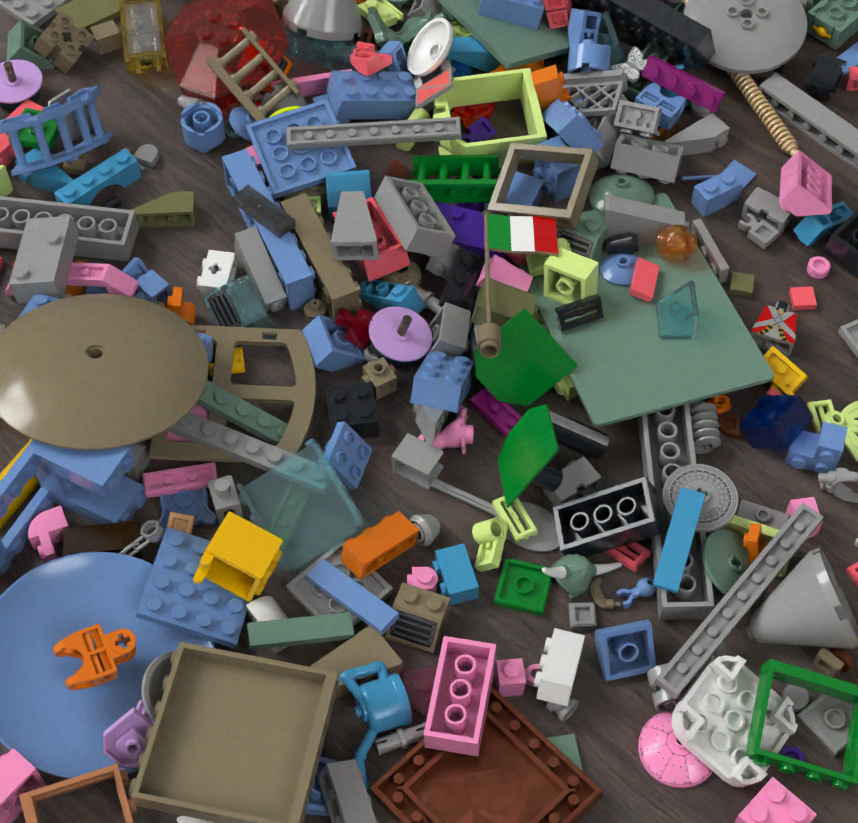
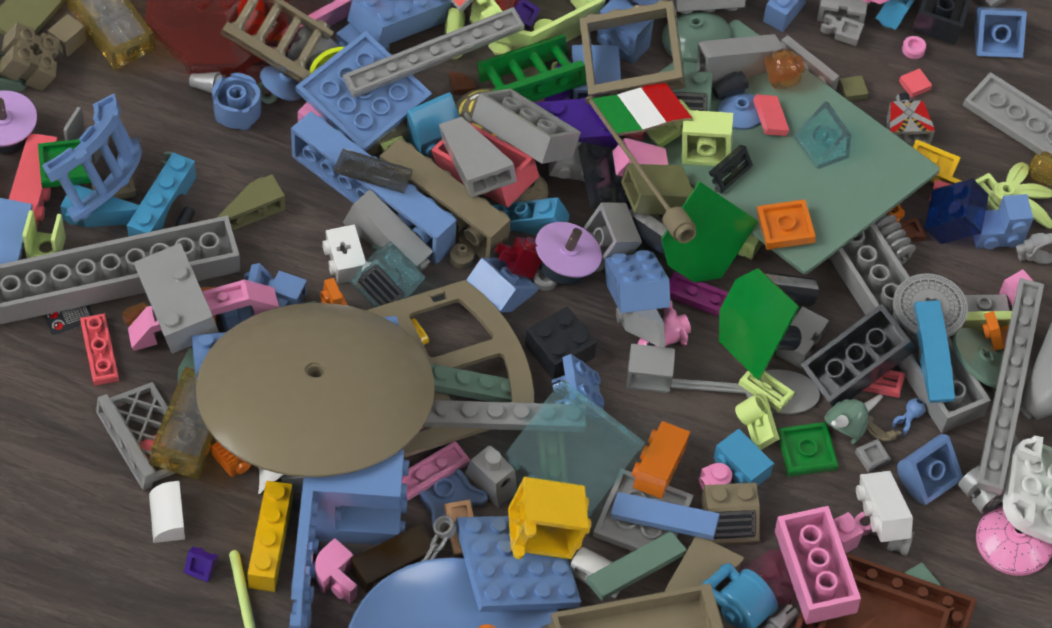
camera: 30 degrees left, 0 degrees up
light grey tile [133,144,159,168] -> none
dark tan brick [361,357,397,400] -> none
light grey cone [409,514,440,546] -> none
light grey pin [410,283,442,314] -> none
none -> orange plate [757,199,816,250]

